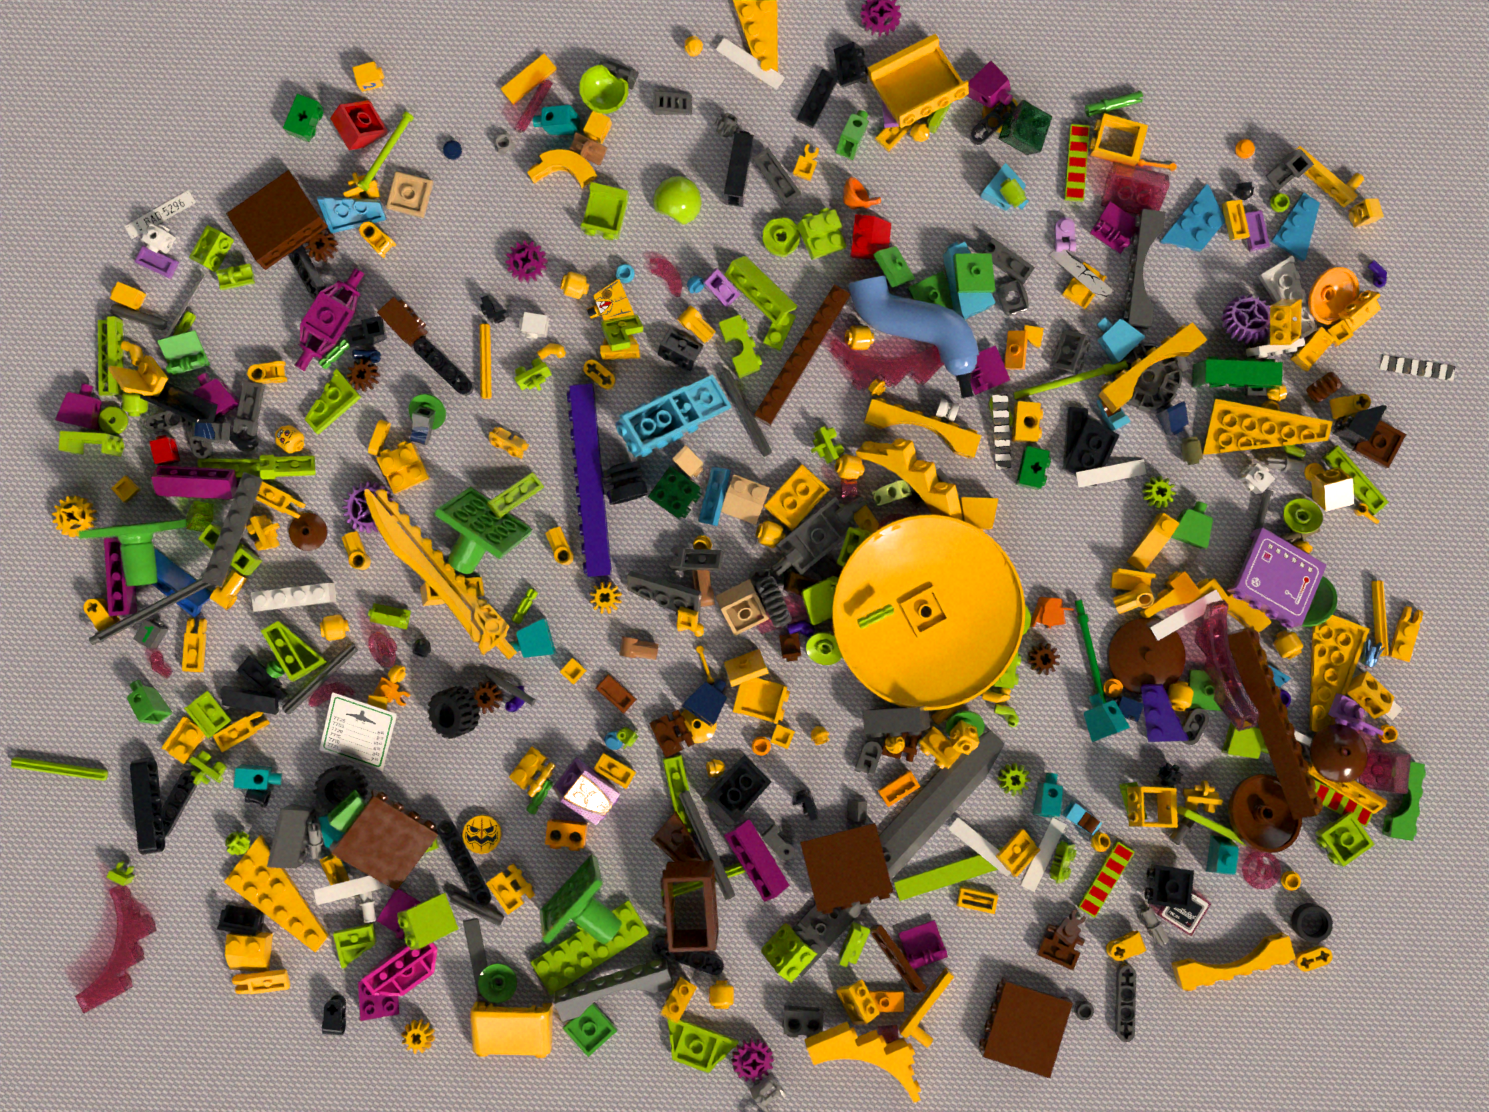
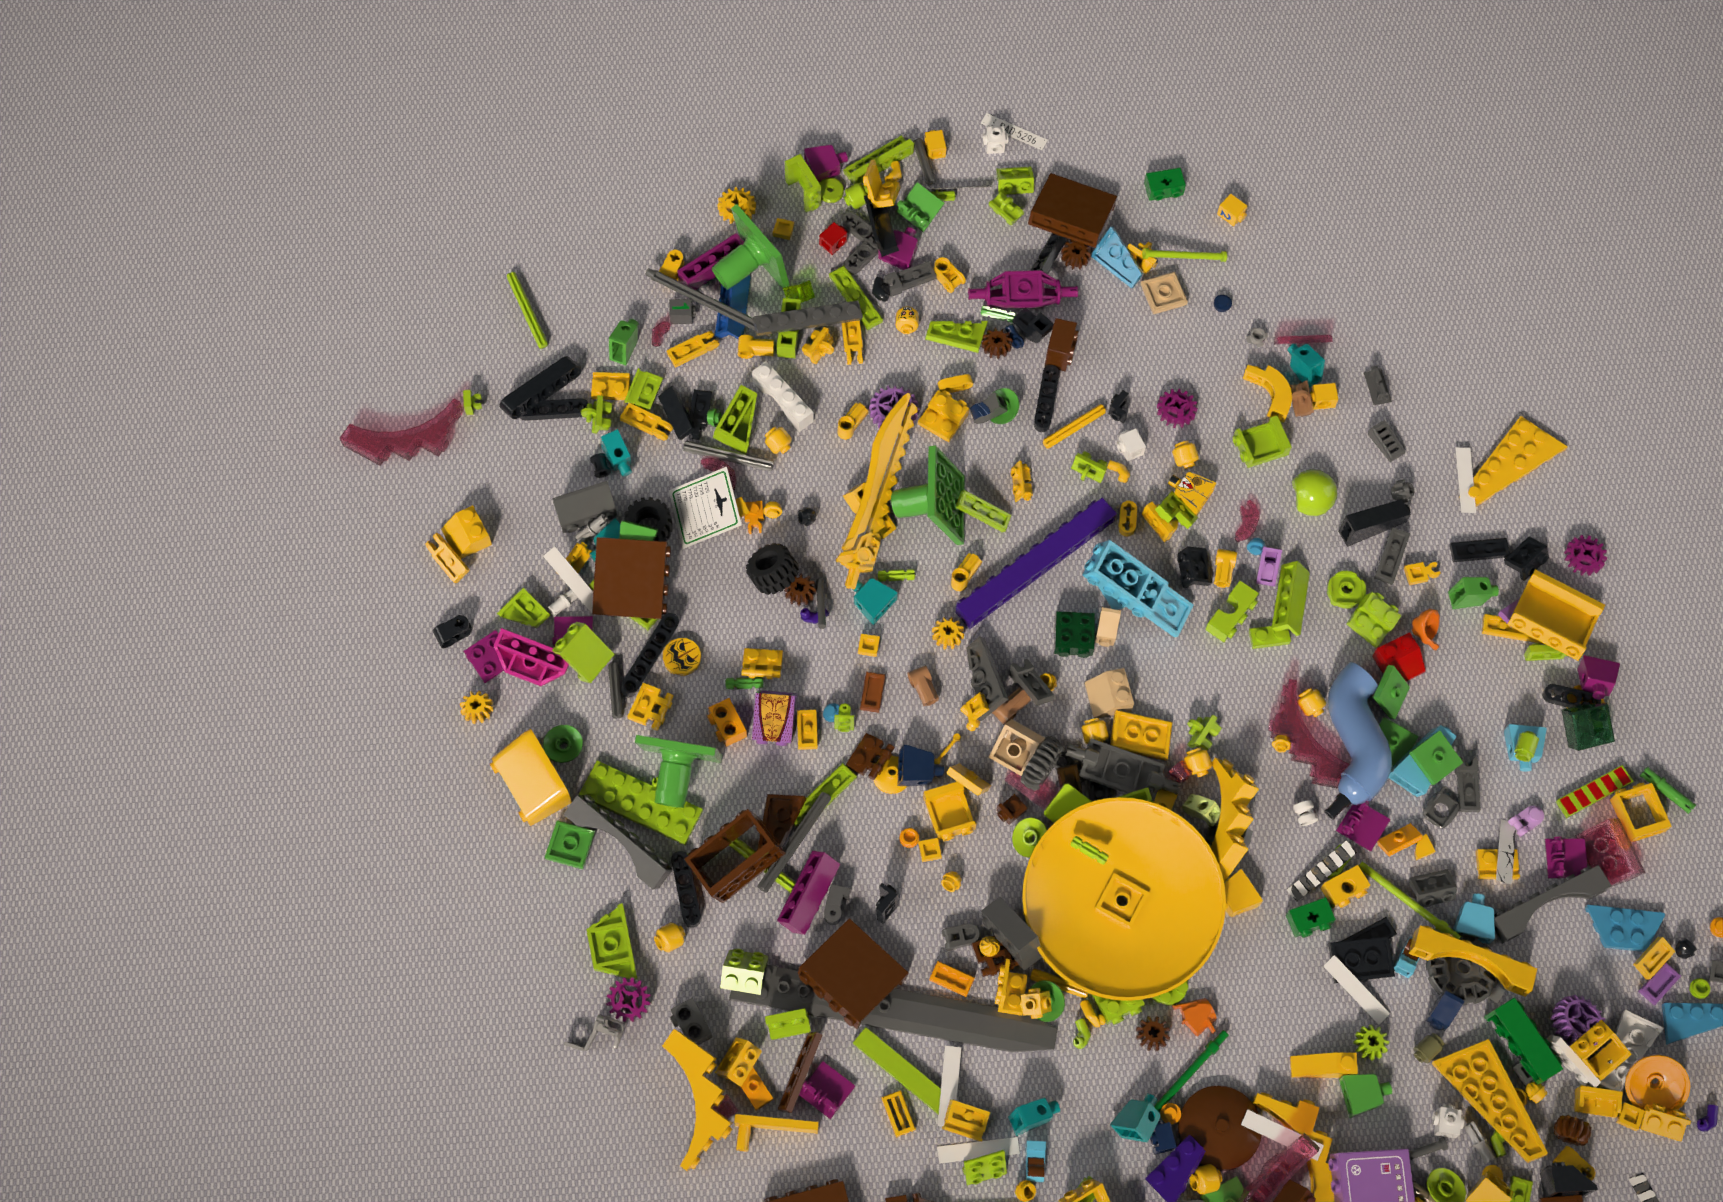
camera: 55 degrees right, 20 degrees down
medium lavender tile [134,245,179,279] -> none
magenta brick [151,466,238,500] -> none
dark grey leg [191,422,231,444] -> none
black hinge [217,905,265,936] -> none
yellow wing [224,835,329,953] -> none
lime gear [225,831,250,855] -> none
lime plate [259,455,316,479] -> none
reddish brown dish [289,513,328,551] -> none
red slope [330,100,389,150] -> none
yellow piece [359,222,397,258] -> none
lime hinge [368,603,411,630] -> none
clear pink piece [368,632,397,668] -> none
dark grey sticker [463,919,488,996] -> none
yellow tile [500,53,557,105] -> none
lime cylinder [579,65,628,114] -> none
black wheel [601,462,649,505] -> none
medium azure plate [615,264,635,283] -> none
yellow brick [658,977,697,1023] -> none
yellow plate [684,36,703,57] -> none
dark azure plate [698,466,731,526] -> none
black slope [701,755,771,826] -> none
yellow plate [706,759,725,778] -> none
dark grey axle [721,370,772,457] -> none
reddish brown brick [754,284,851,427] -> none
dark purple arm [787,620,815,638] -> none
dark grey slope [847,800,867,822] -> none
yellow arch [863,398,982,459] -> none
yellow plate [910,122,930,142] -> none
lime gear [997,762,1031,796] -> none
yellow panel [1110,568,1156,591] -> none
yellow piece [1113,583,1154,614] -> none
light orange hinge [1137,159,1177,171] -> none

